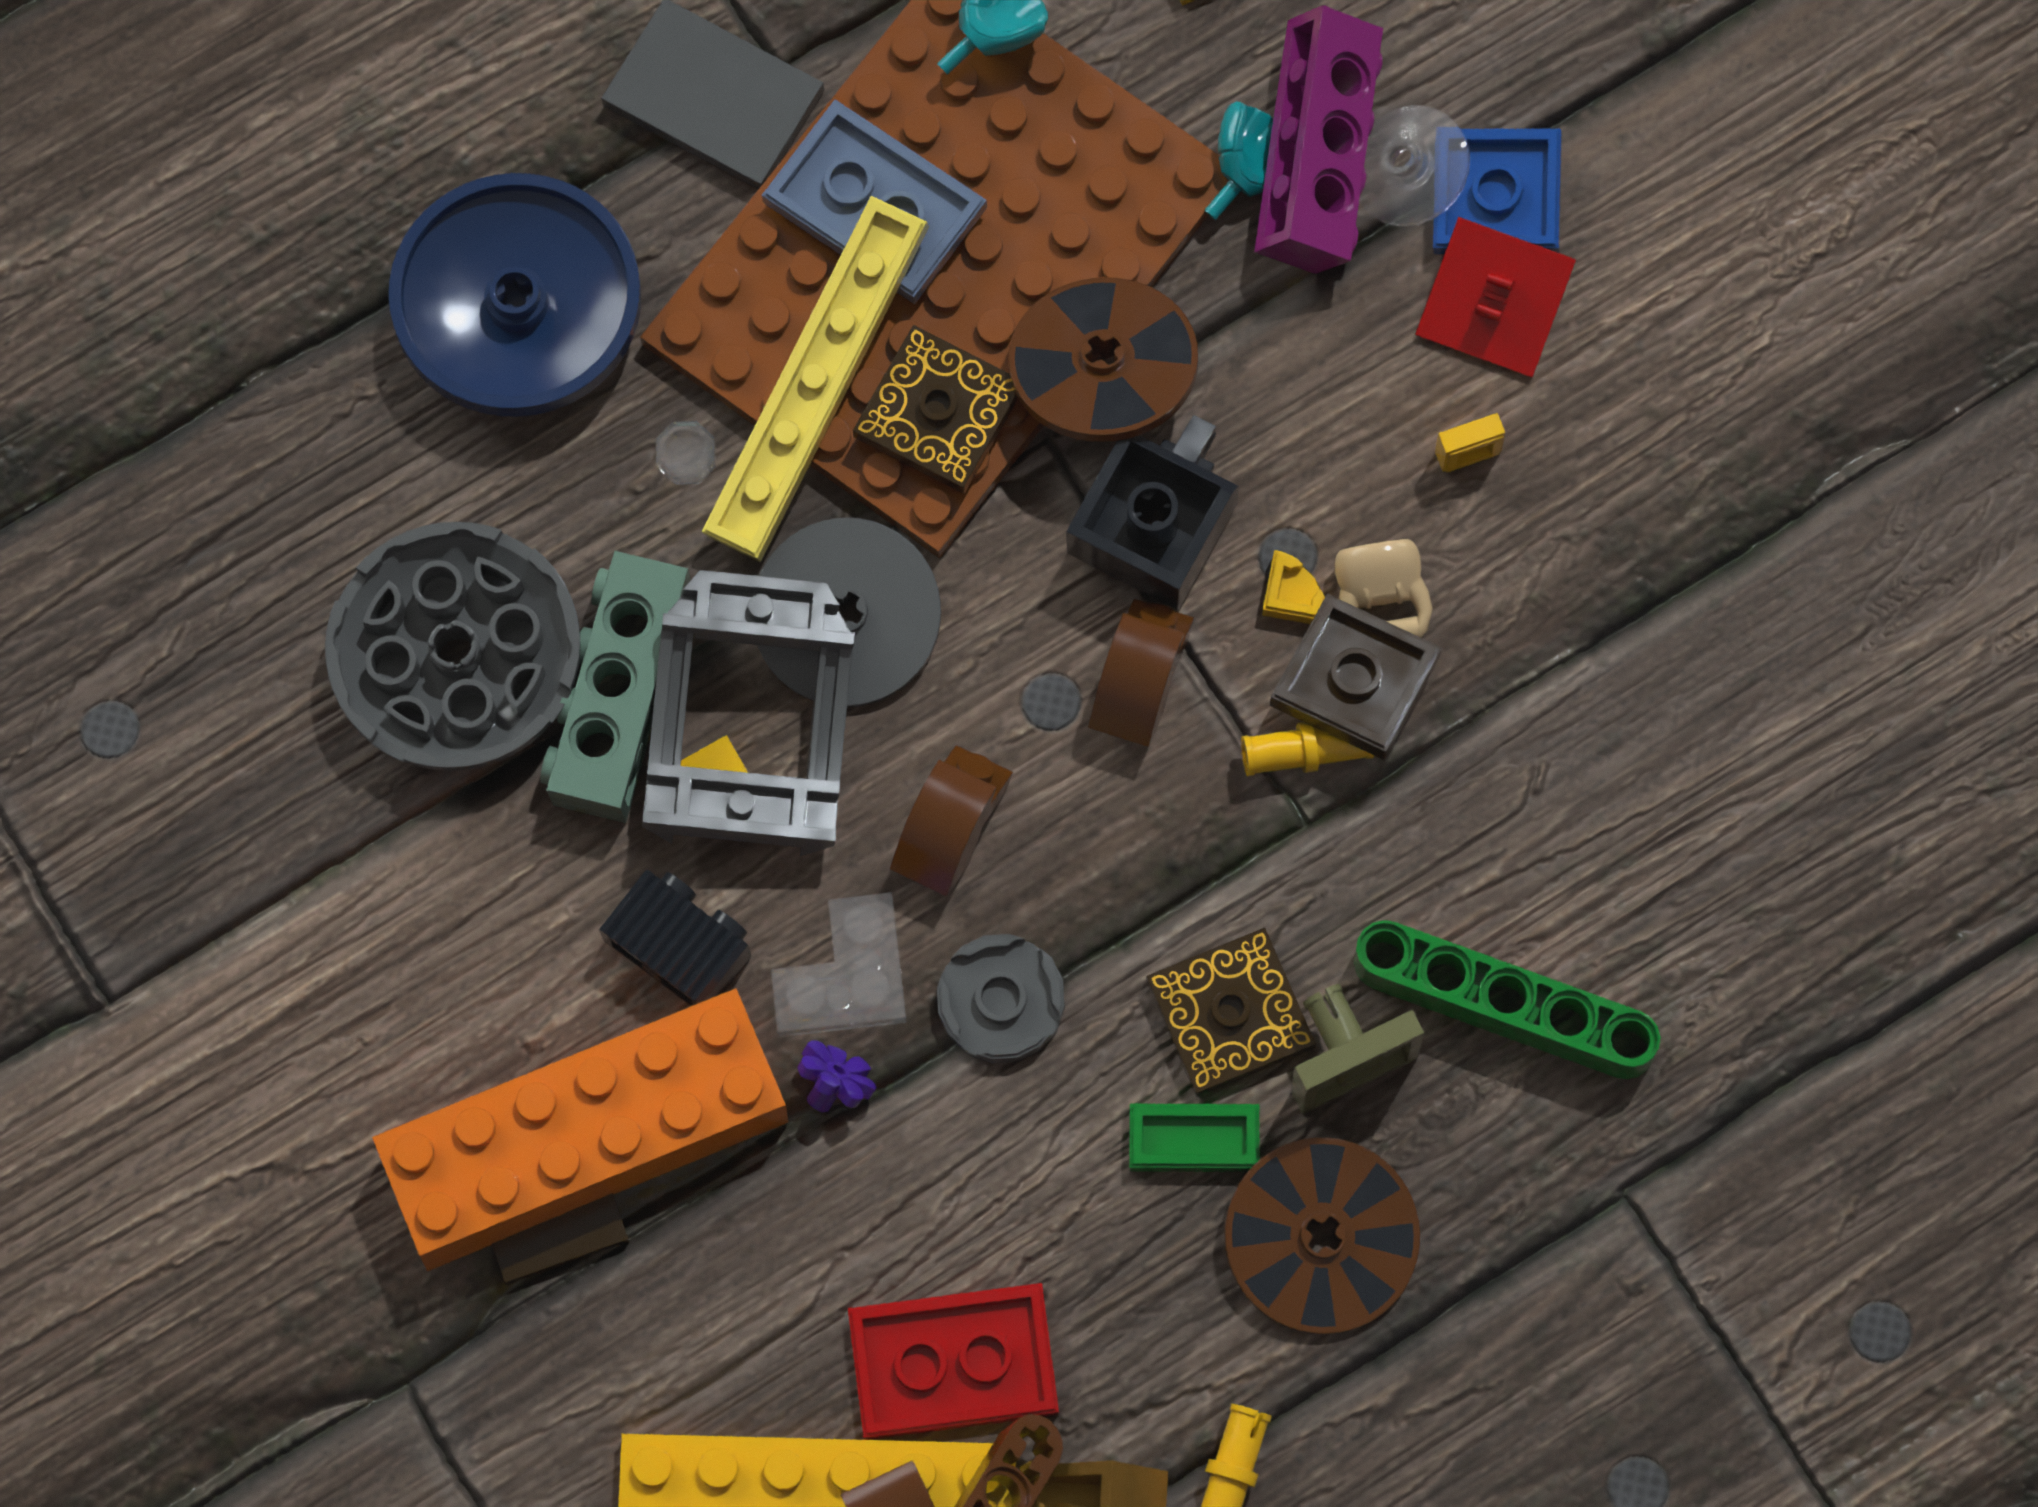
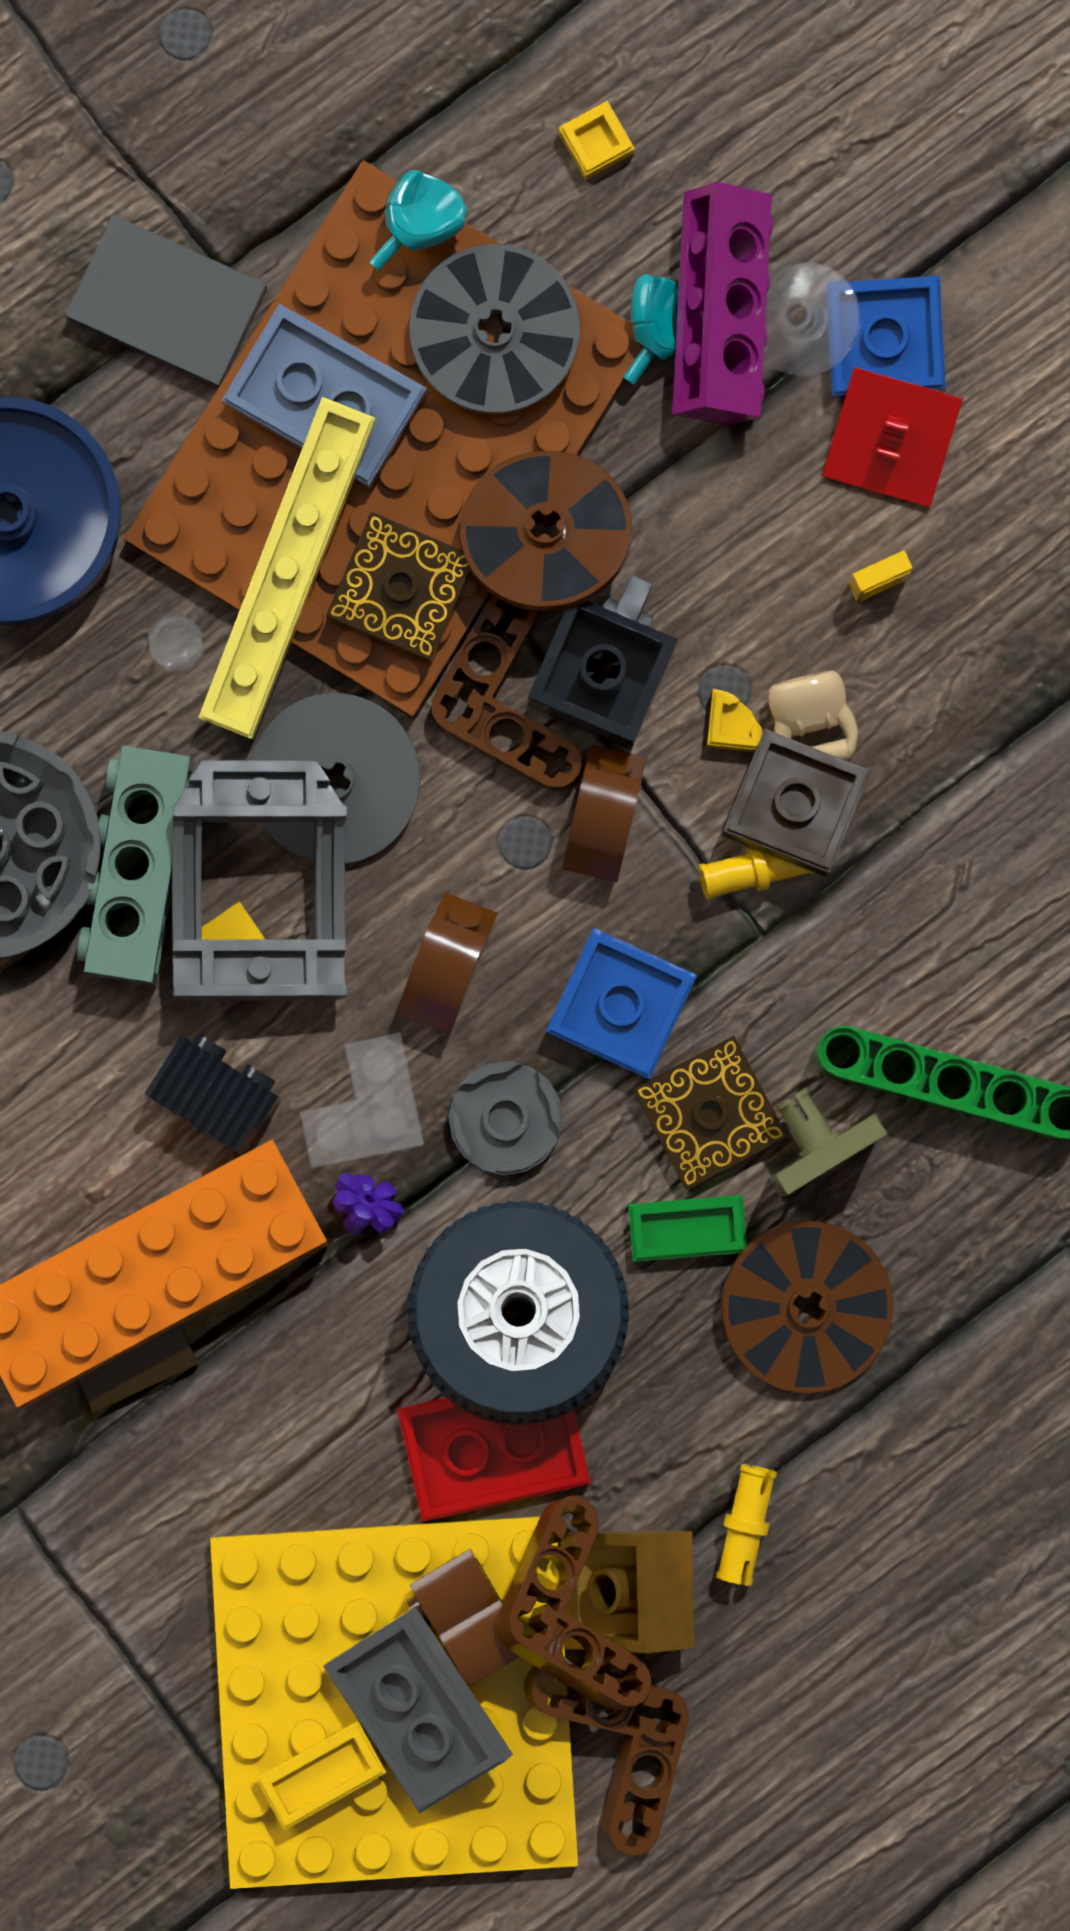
camera: 15 degrees left, 10 degrees up
none -> black wheel [408,1201,629,1425]
none -> dark grey piece [409,244,580,415]
none -> reddish brown beam [431,594,582,791]
none -> blue plate [545,928,697,1080]

